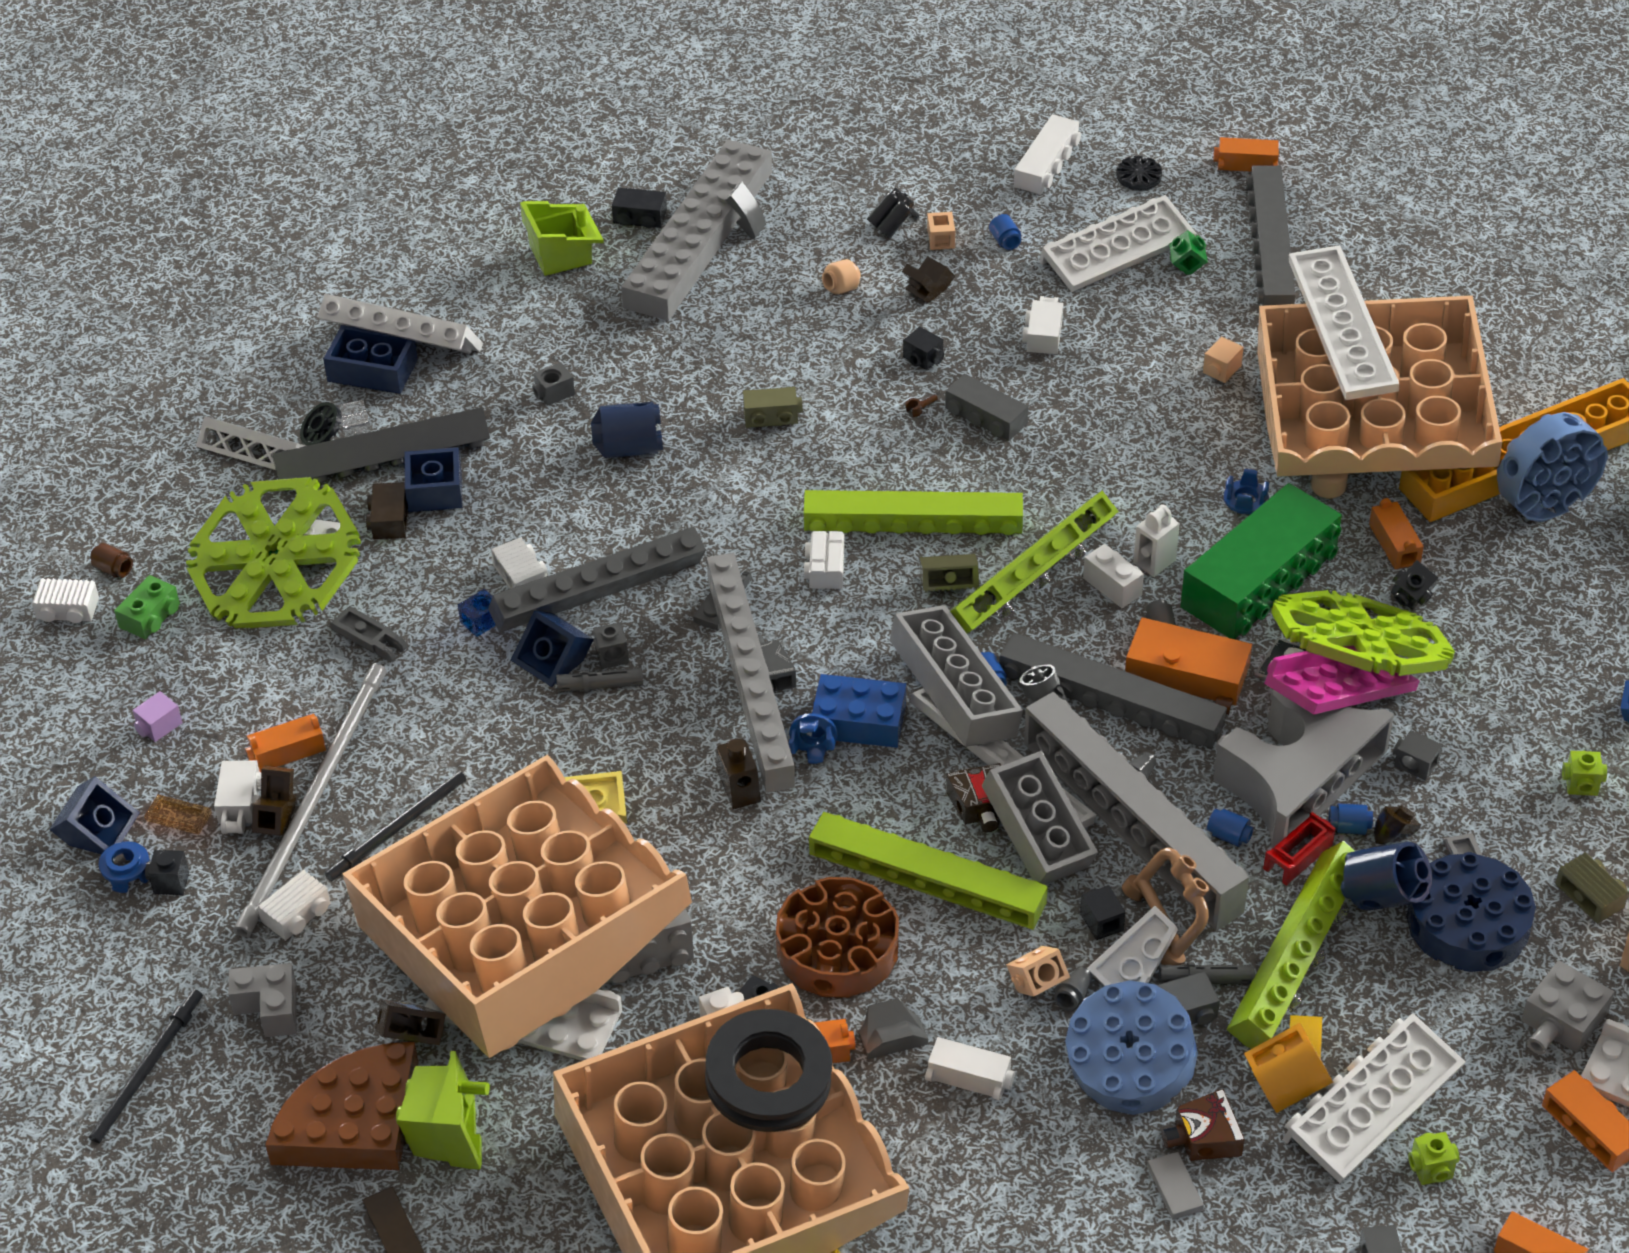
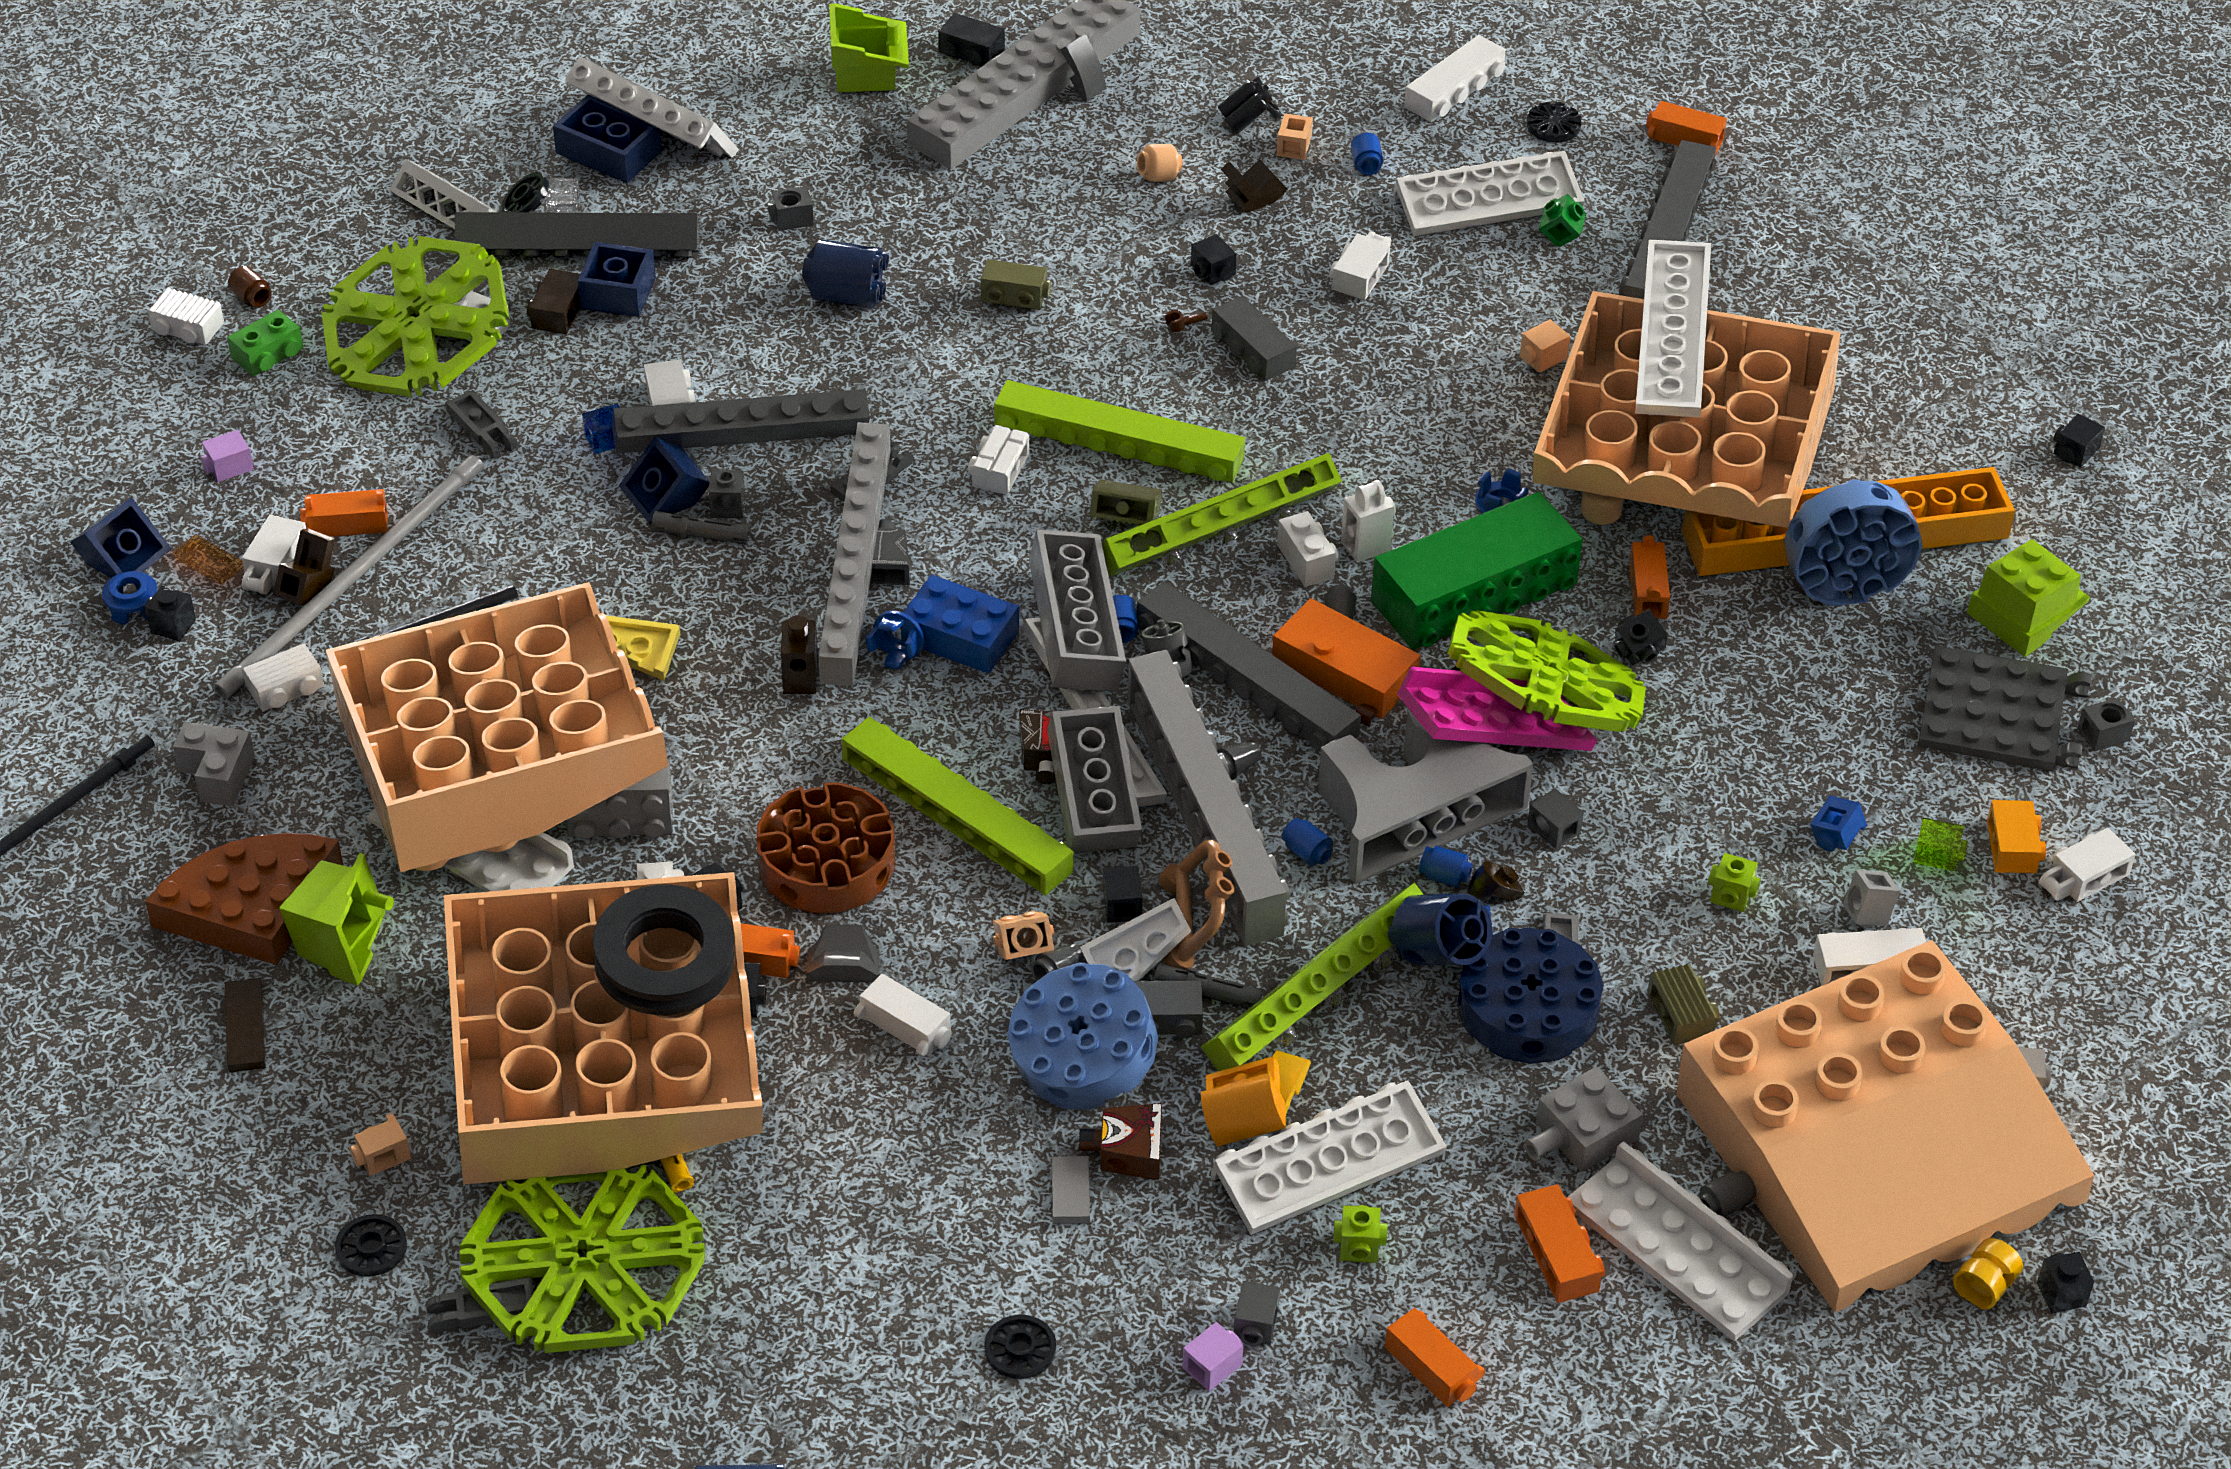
camera: 15 degrees right, 0 degrees up
dark brown torso [375,1000,446,1045] -> none
red window [1263,812,1336,886] -> none

